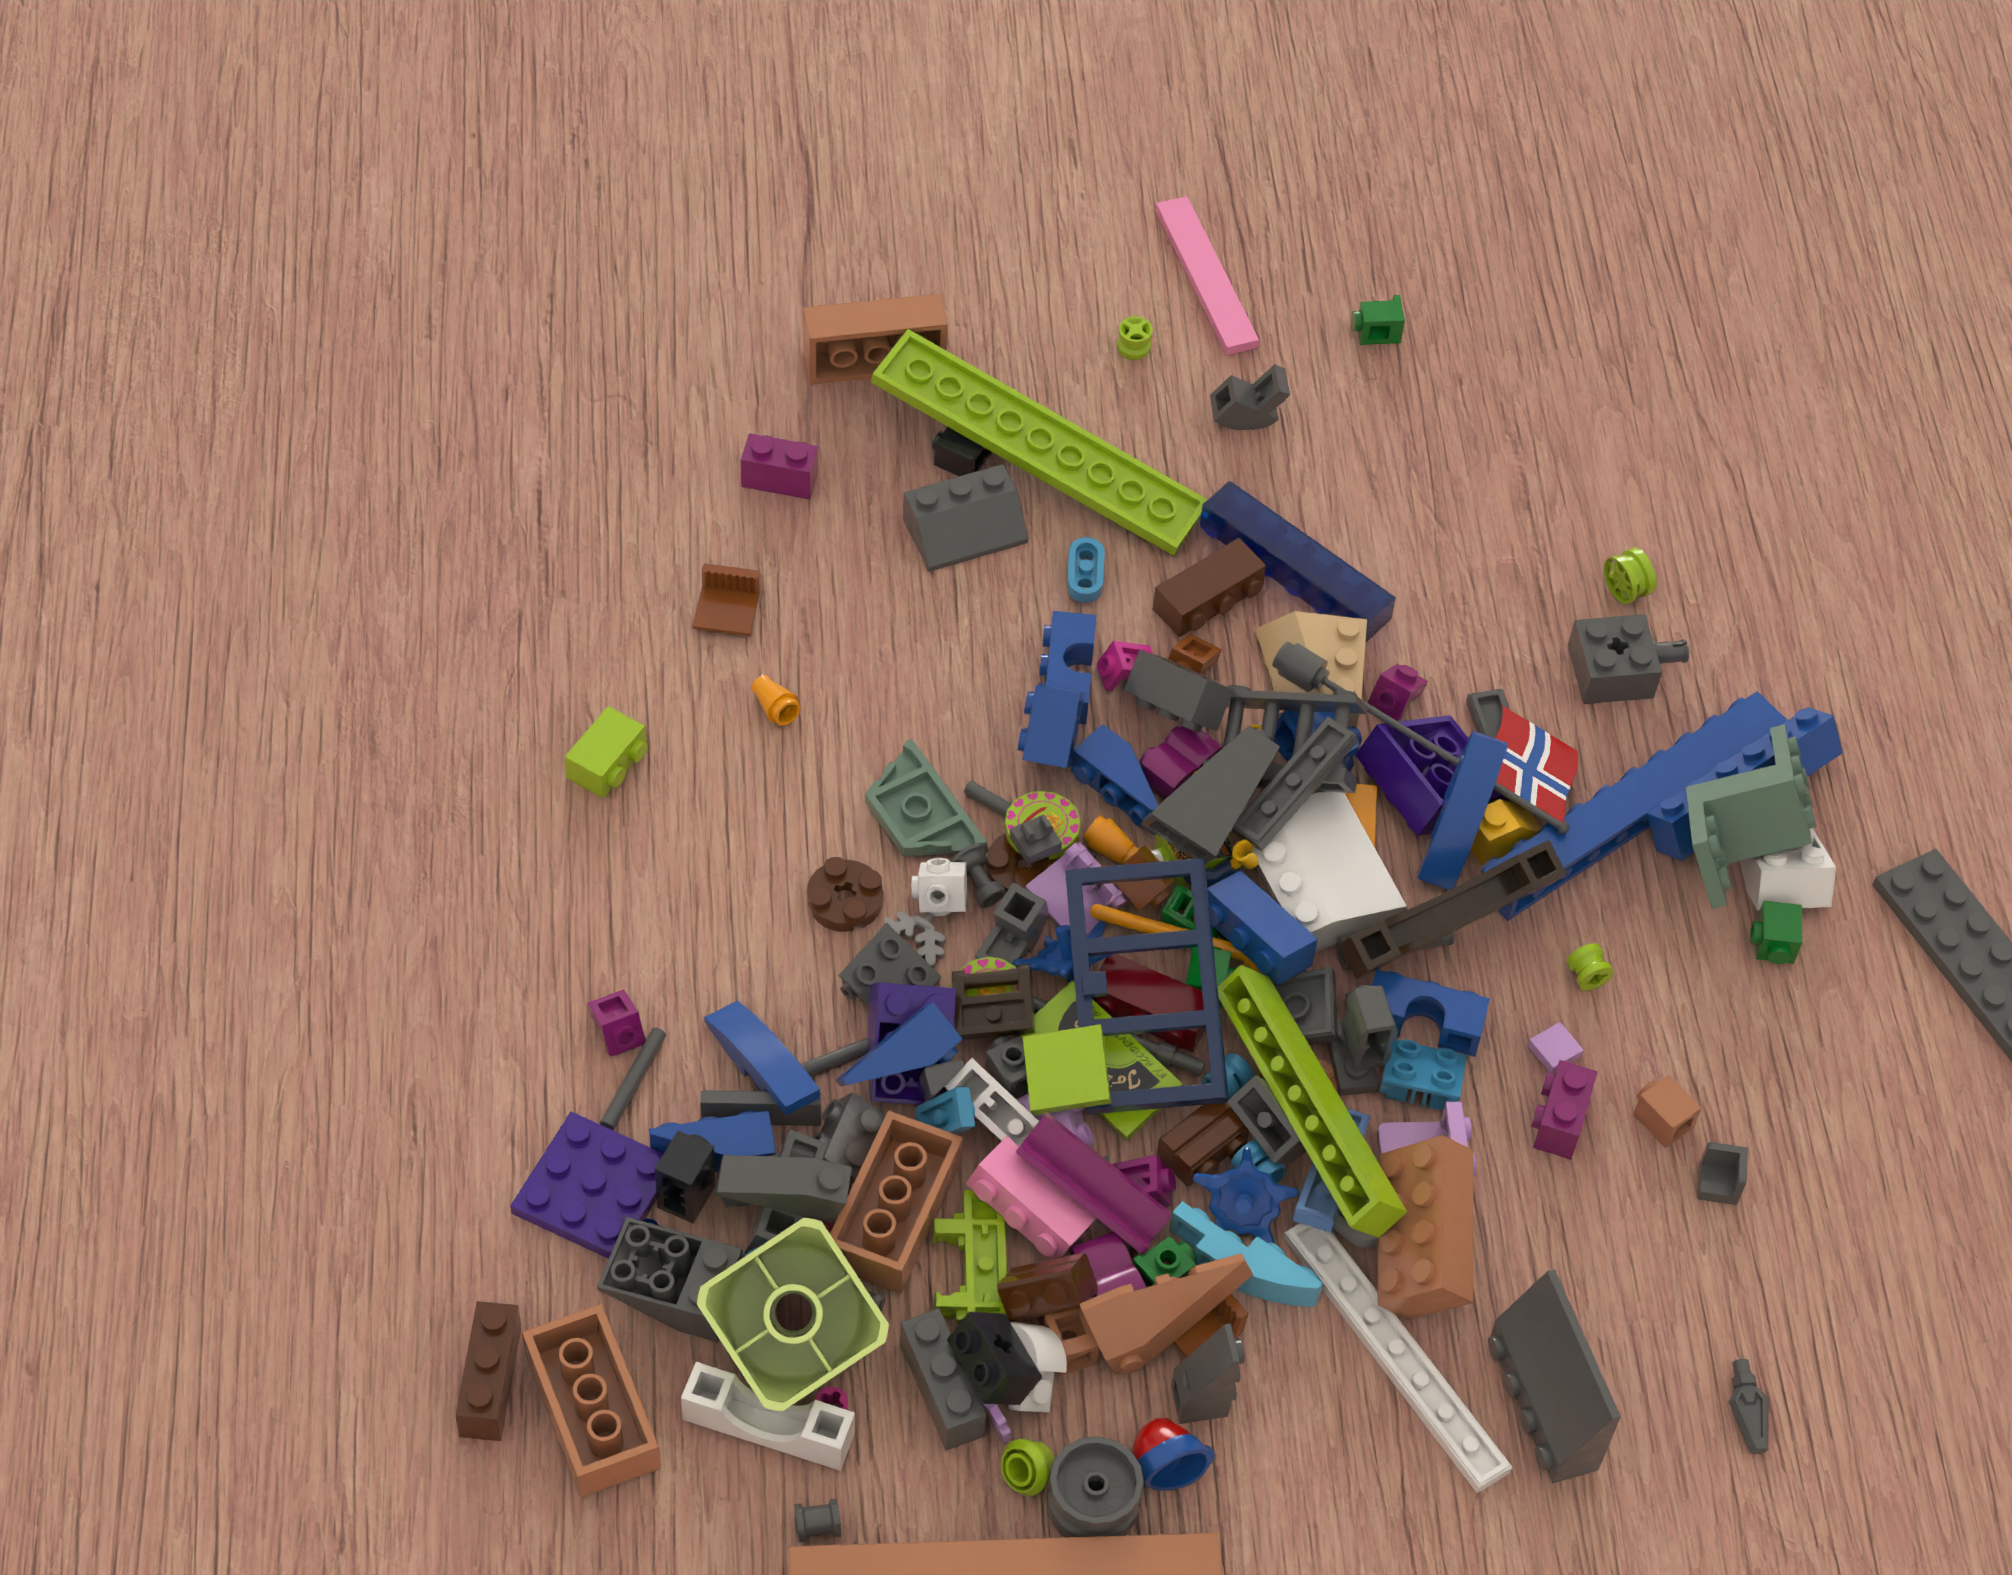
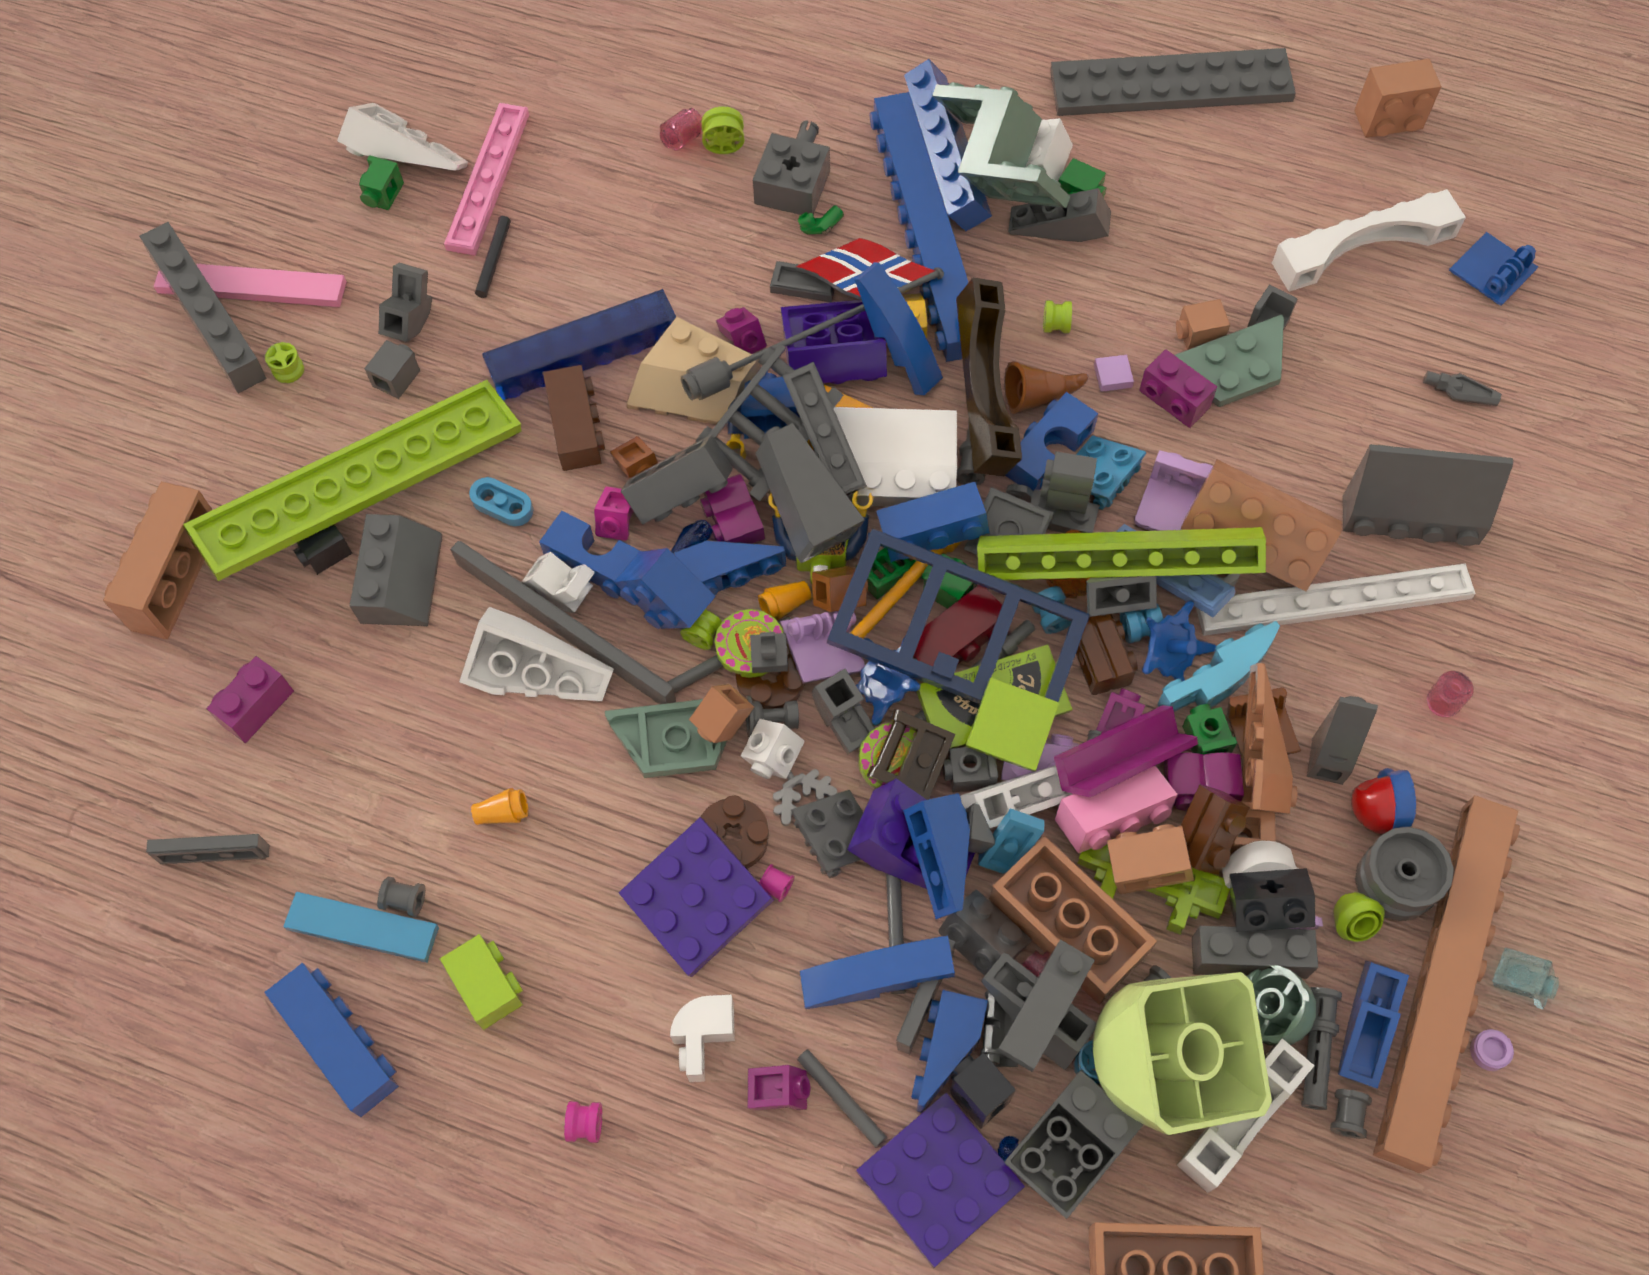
camera: 60 degrees left, 10 degrees up
dark orange piece [693,563,760,636] -> none
none -> dark grey brick [139,222,267,393]
none -> dark grey tile [146,834,270,864]
none -> blue brick [264,963,399,1117]
none -> dark azure tile [283,892,439,963]
none -> white wedge [337,103,468,171]
none -> dark grey brick [364,340,420,399]
none -> dark grey bush [377,876,426,917]
none -> bright pink tile [444,103,529,256]
none -> dark grey tile [450,541,676,704]
none -> white wedge [459,607,614,701]
none -> black bar [475,216,511,298]
none -> white brick [522,552,595,613]
none -> dark pink wheel [564,1101,602,1143]
none -> dark purple plate [619,817,774,977]
none -> clear pink brick [659,108,702,151]
none -> white brick [670,995,735,1082]
none -> clear blue arm [671,519,712,555]
none -> lime wheel [680,609,722,650]
none -> nougat brick [689,684,754,743]
none -> dark pink axle [759,864,795,903]
none -> green arm [798,205,844,235]
none -> dark orange hat [1004,361,1089,414]
none -> dark grey slope [1008,188,1111,242]
none -> nougat brick [1107,824,1195,894]
none -> sand green wing [1175,314,1284,407]
none -> sand green cylinder [1247,965,1316,1046]
none -> white arch [1272,189,1466,292]
none -> dark grey pin [1301,987,1342,1110]
none -> blue slope [1338,960,1409,1089]
none -> clear pink brick [1427,671,1474,717]
none -> blue hinge [1449,232,1538,306]

